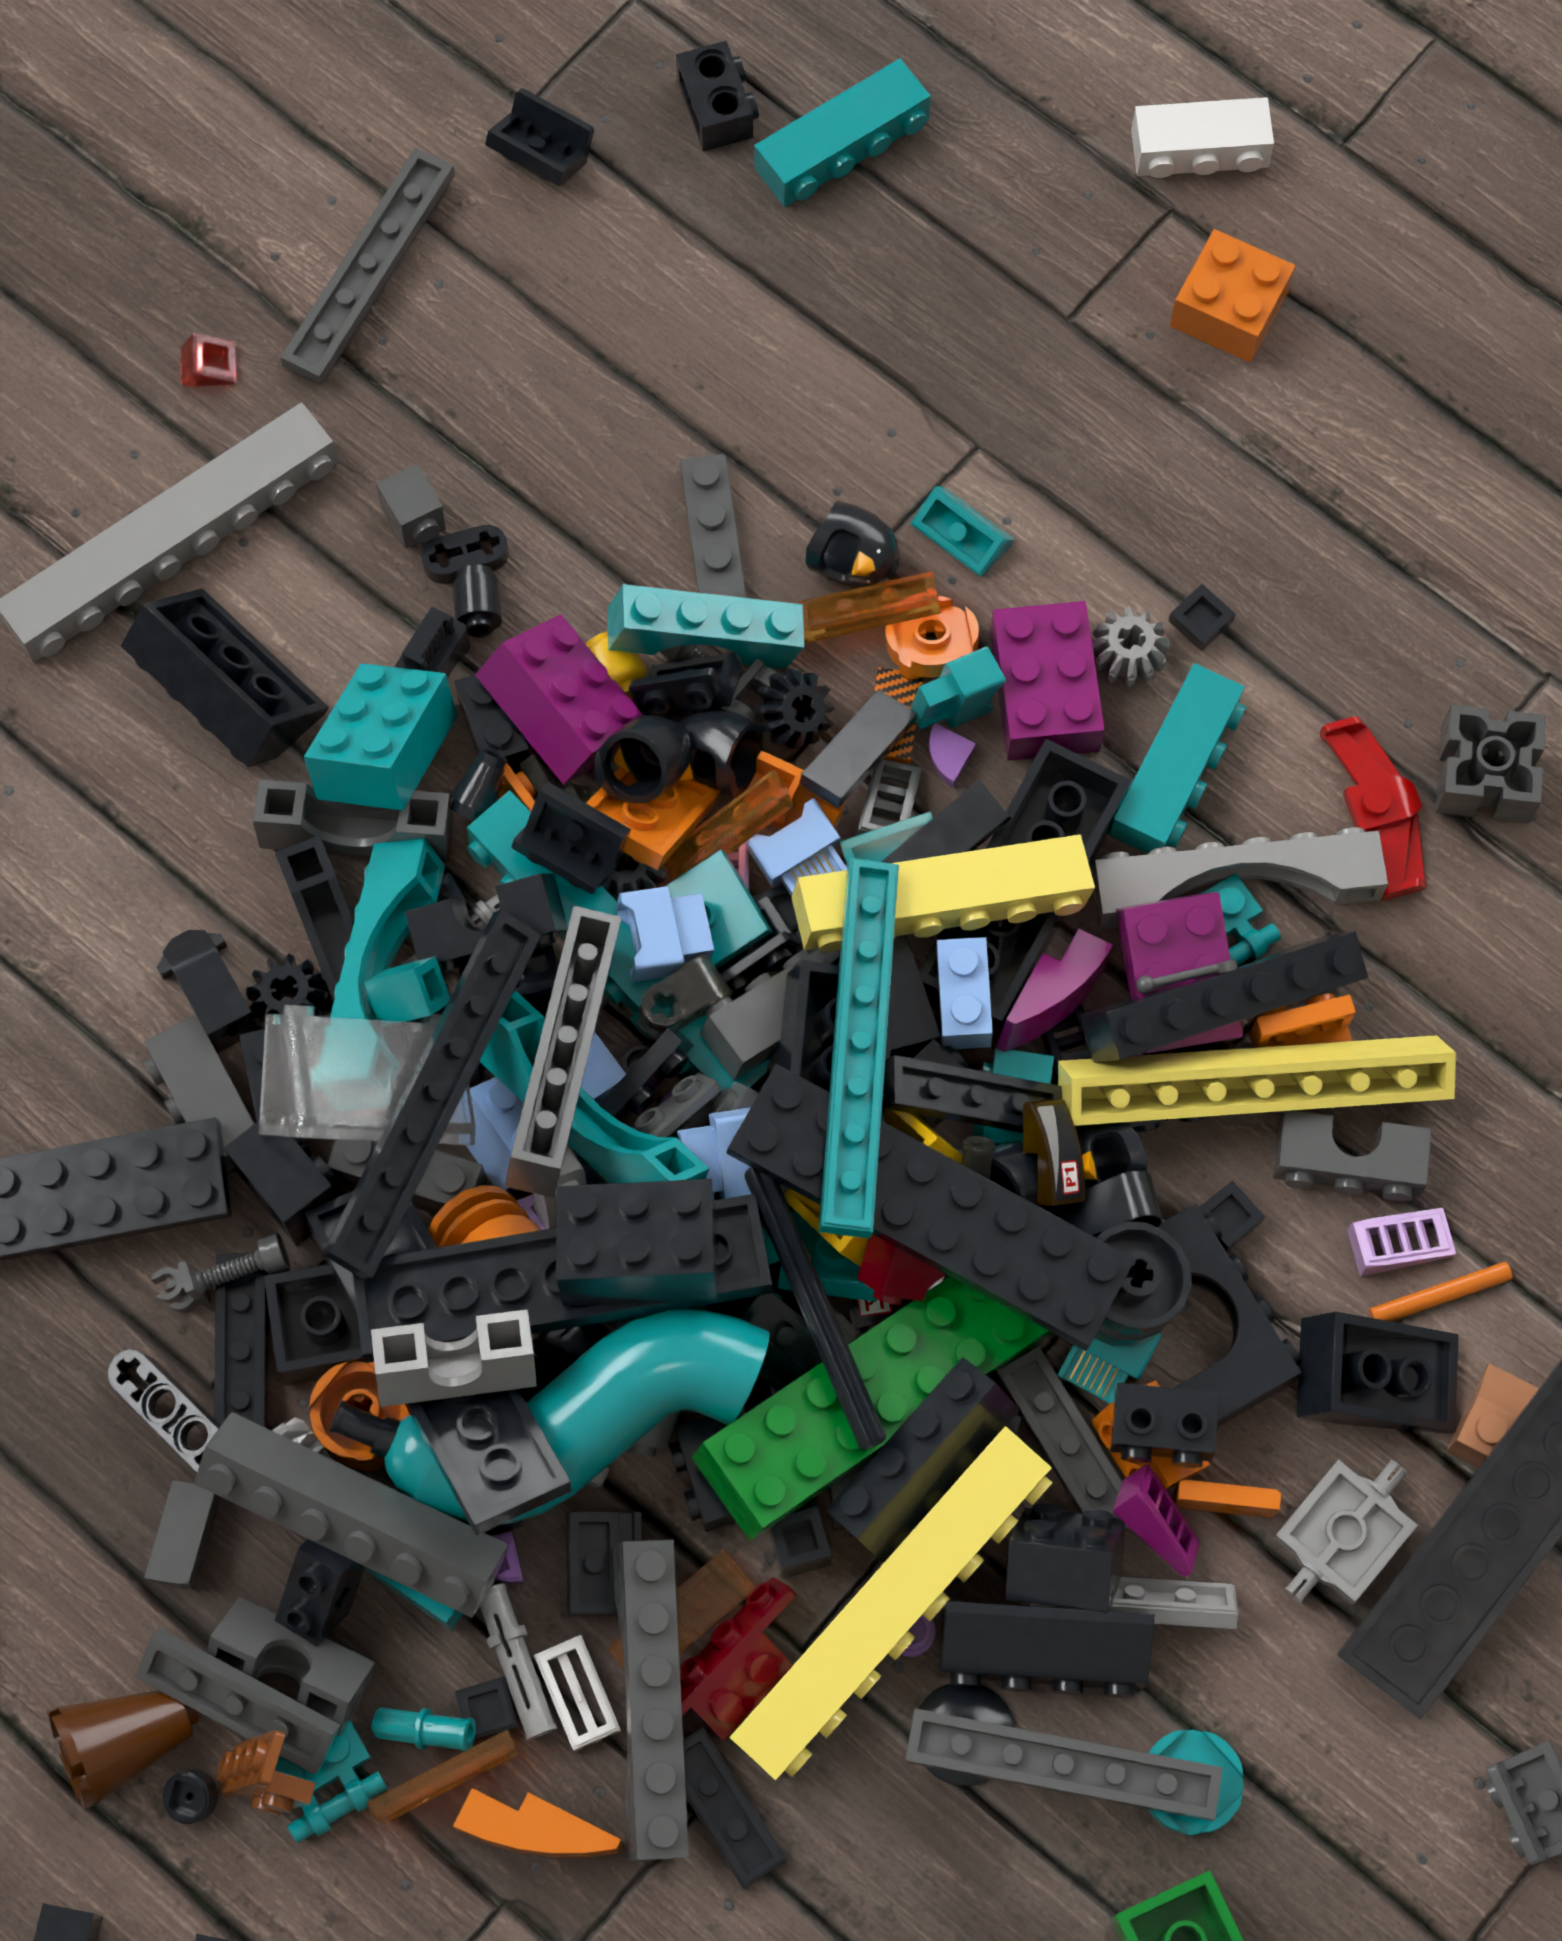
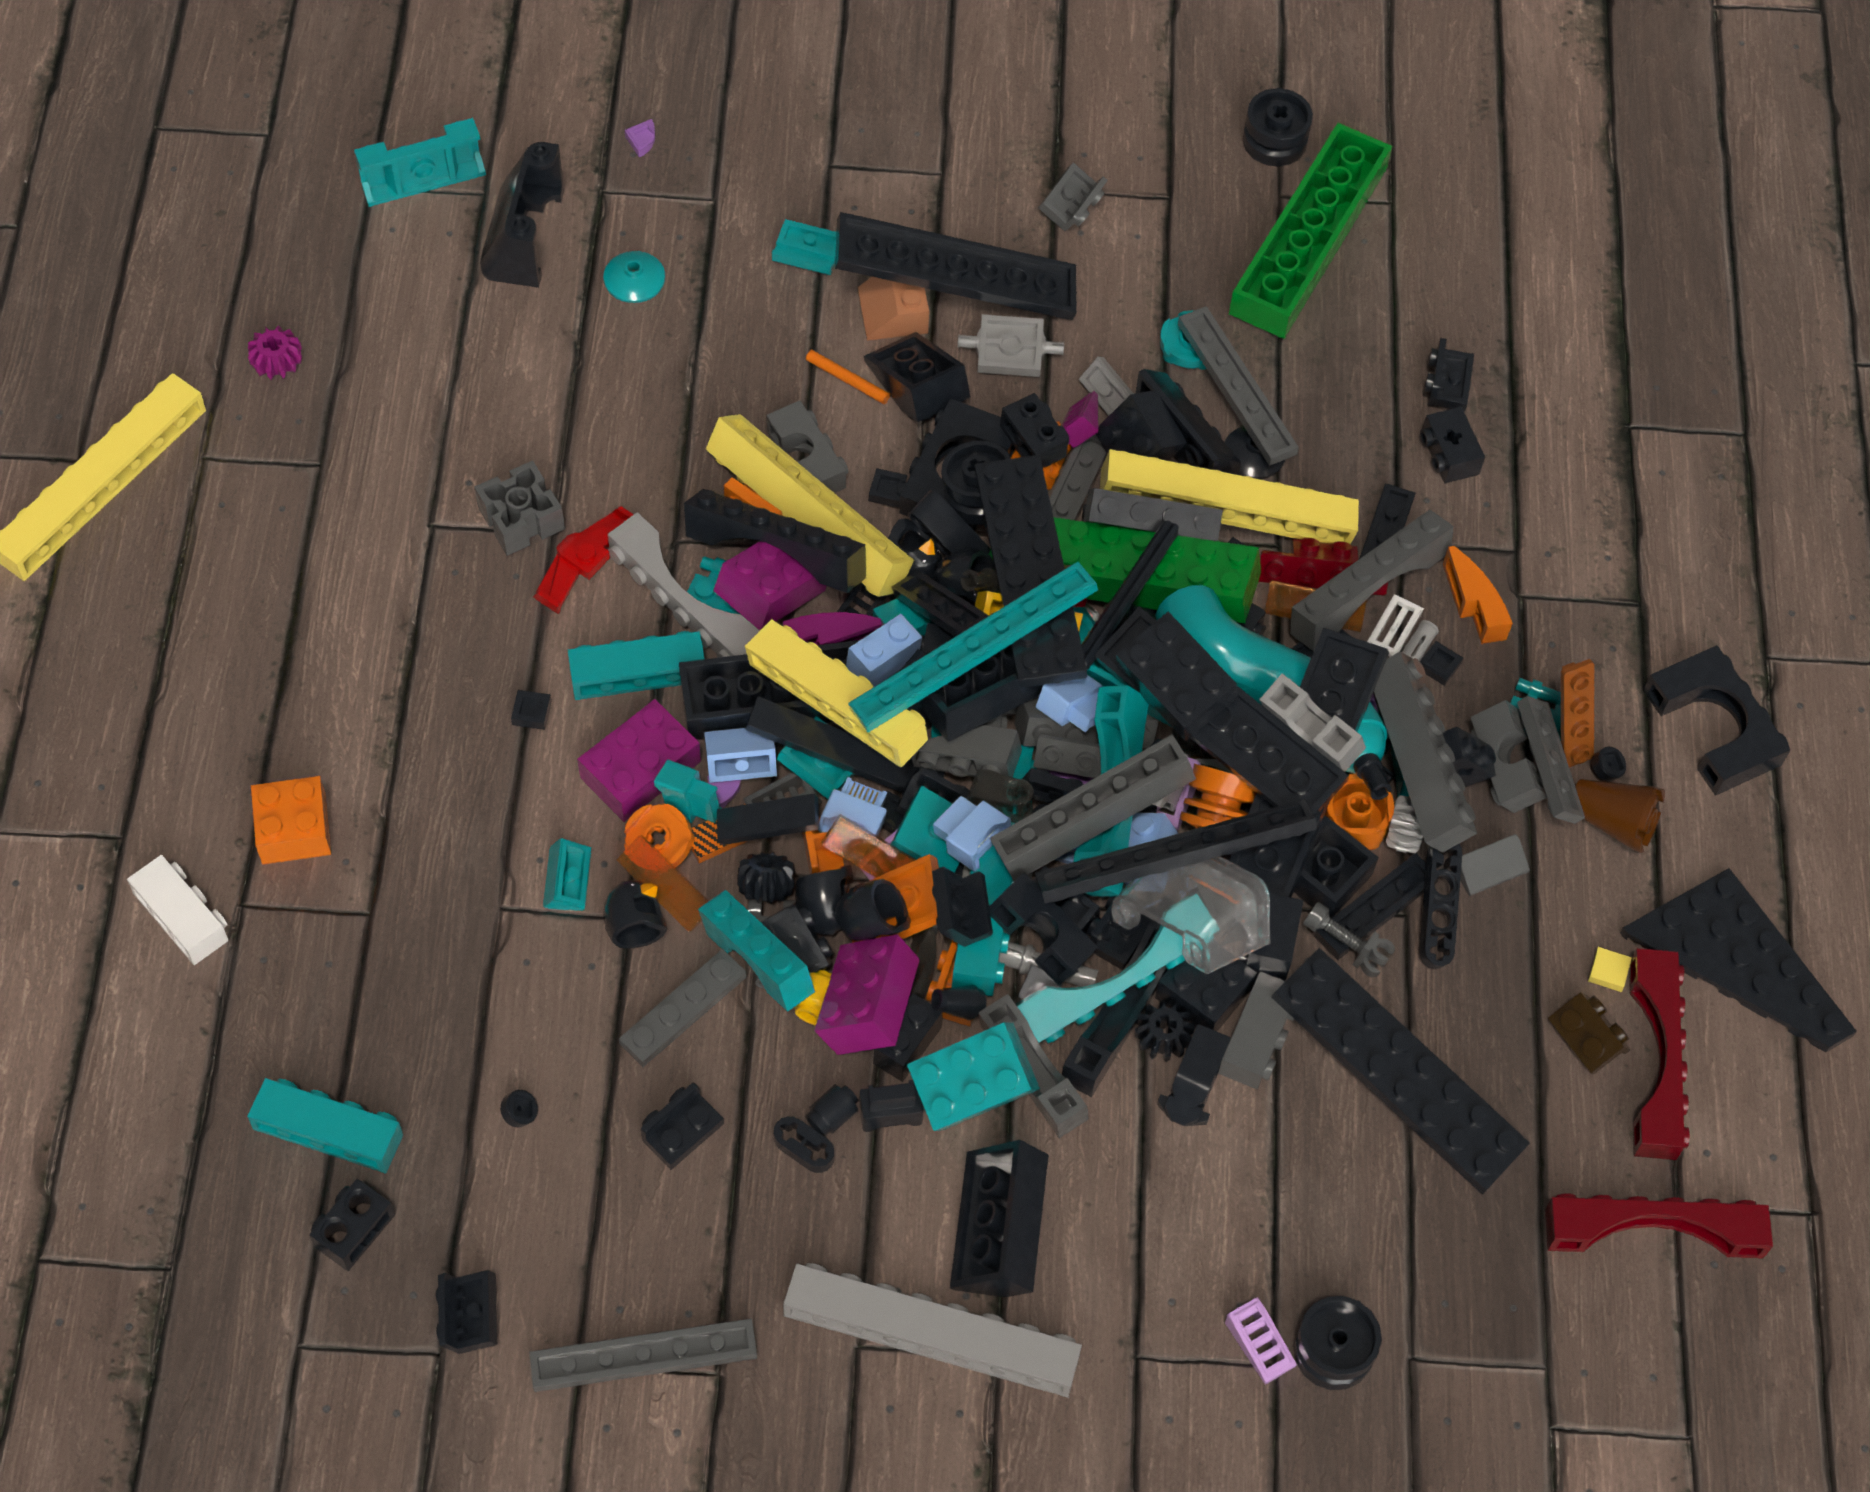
camera: 130 degrees left, 10 degrees down
clear red slope [181,332,236,387] -> none
teal brick [364,956,450,1029] -> none
clear orange tile [367,1729,519,1825] -> none
teal axle [371,1707,476,1752] -> none
dark grey brick [376,464,446,549] -> none
slope [1023,1099,1086,1206] -> none
light grey gear [1092,605,1170,688] -> none
dark grey hinge [1136,959,1238,995] -> none
orange tile [1174,1479,1281,1518] -> none
lavender slope [1347,1208,1456,1277] -> none
none -> black tile [500,1090,538,1128]
none -> black bracket [641,1082,724,1170]
none -> light blue brick [704,728,777,783]

